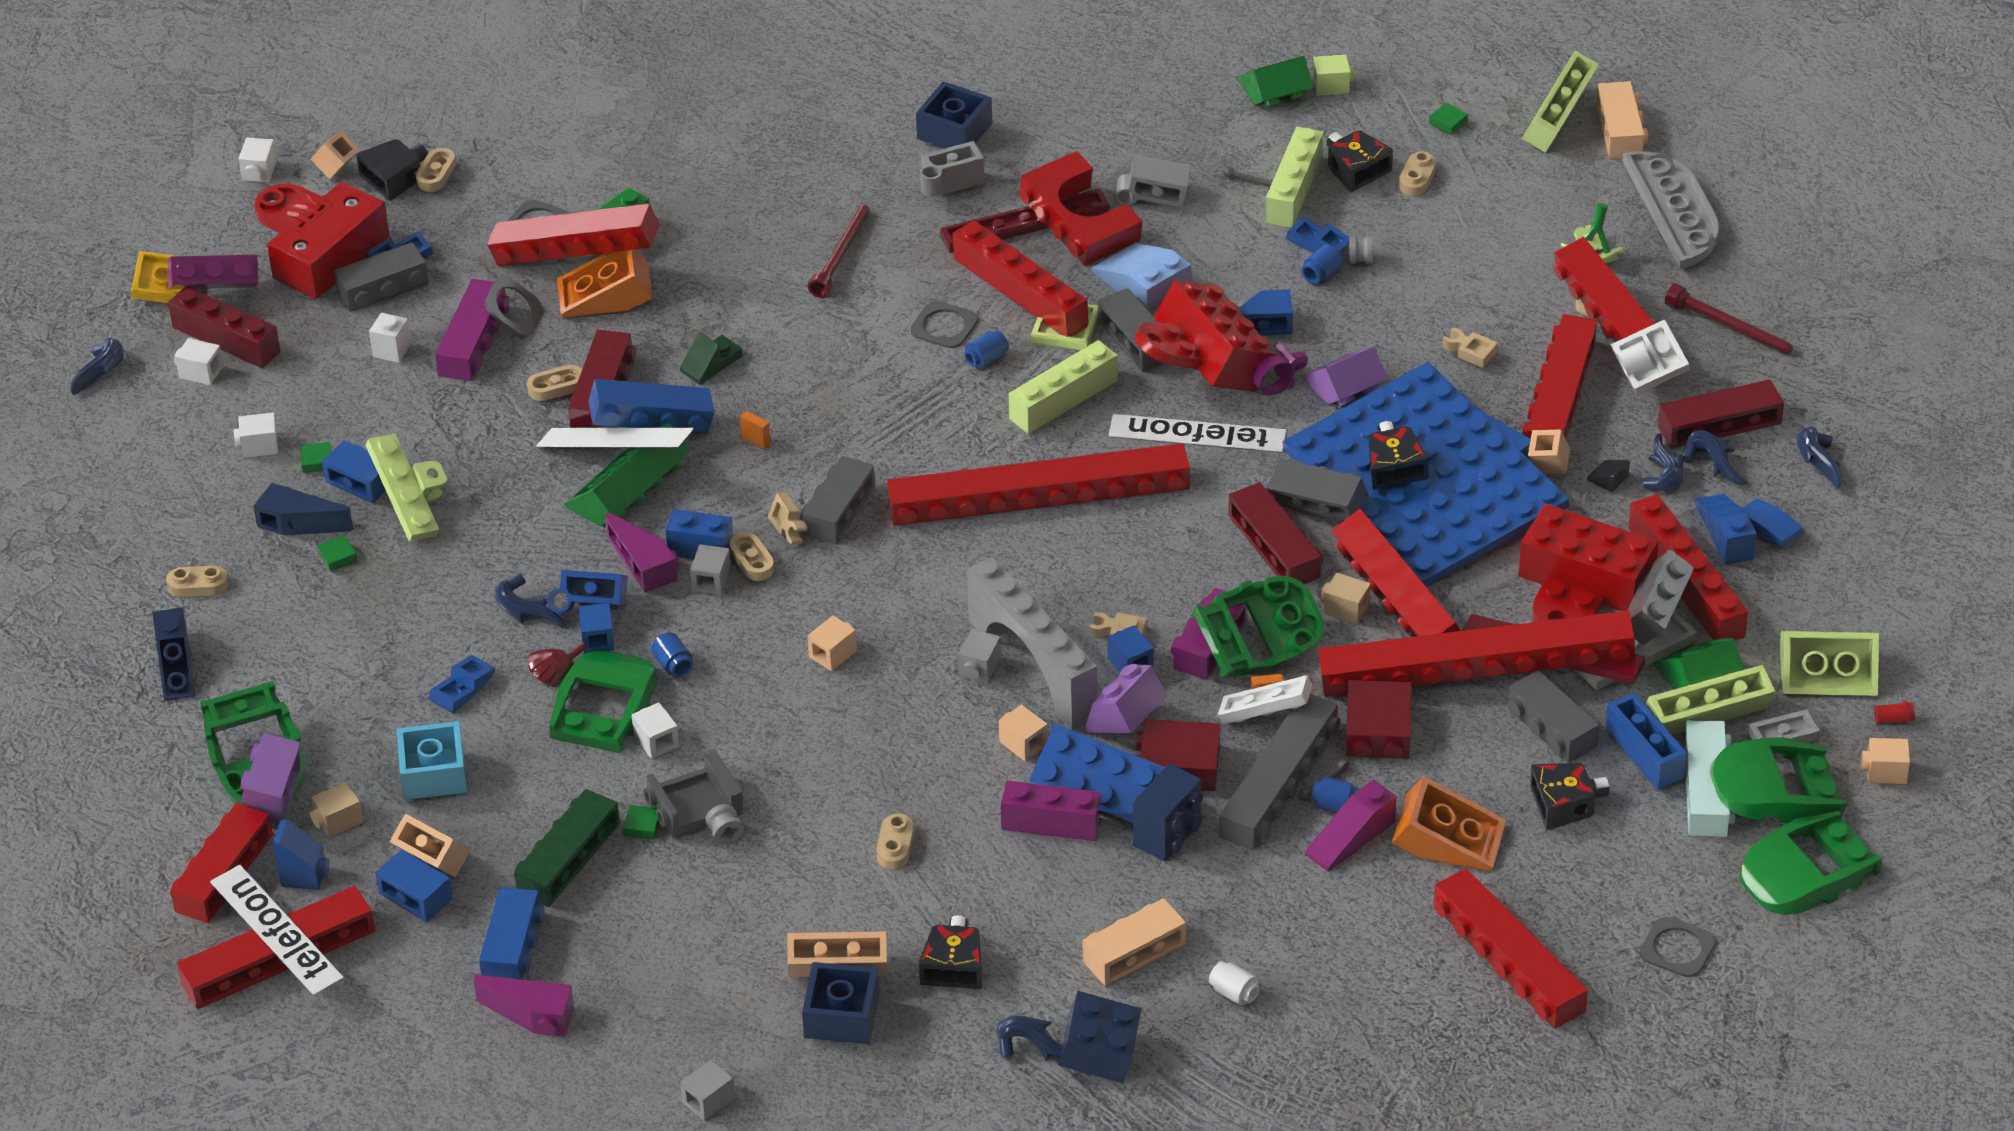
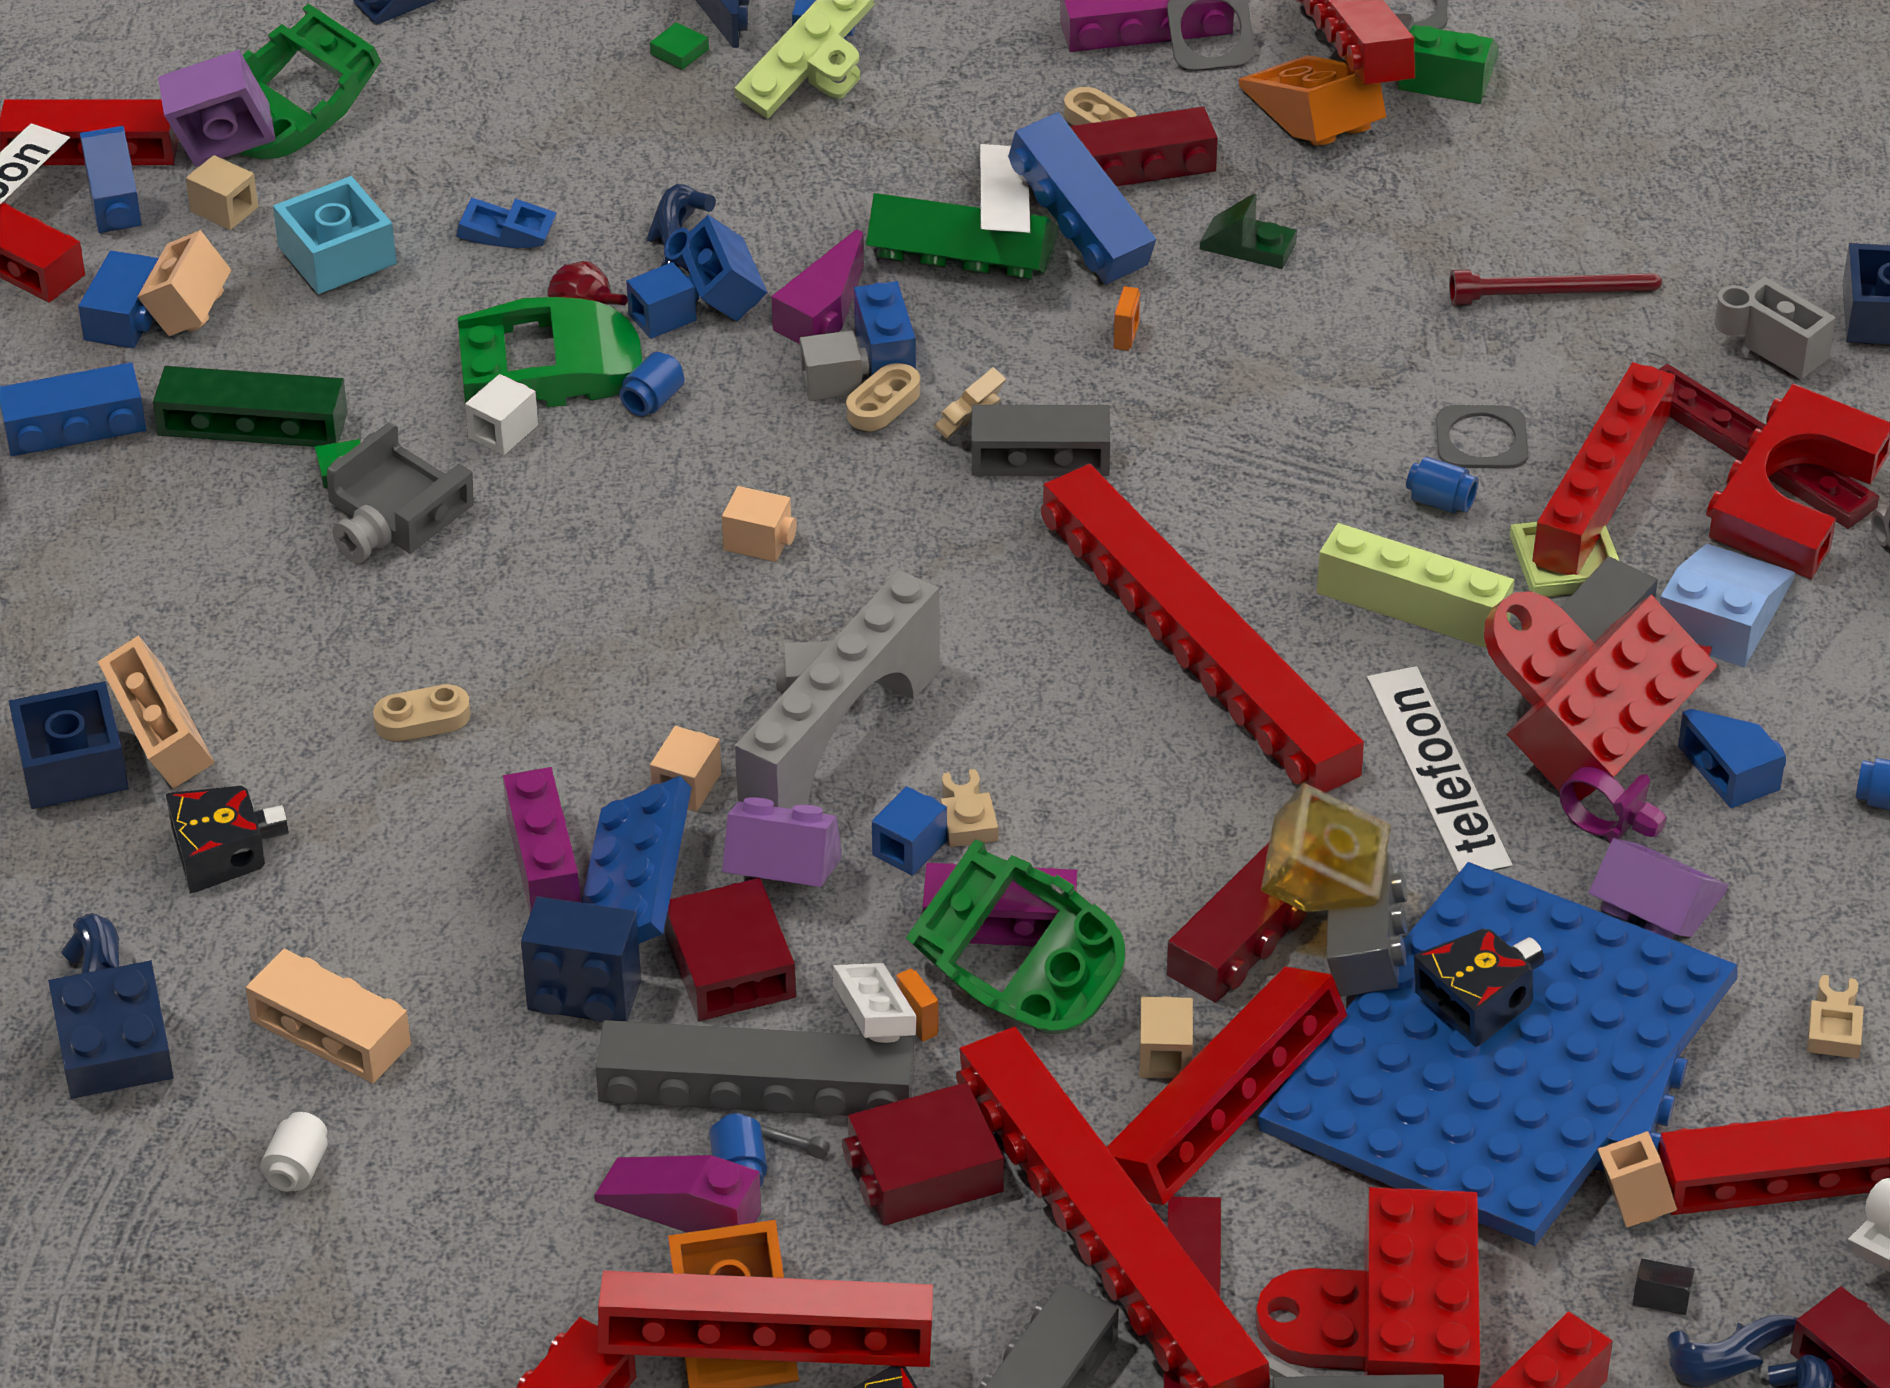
camera: 65 degrees right, 0 degrees up
none -> red brick [597,1270,933,1367]
none -> clear yellow slope [1261,783,1391,911]

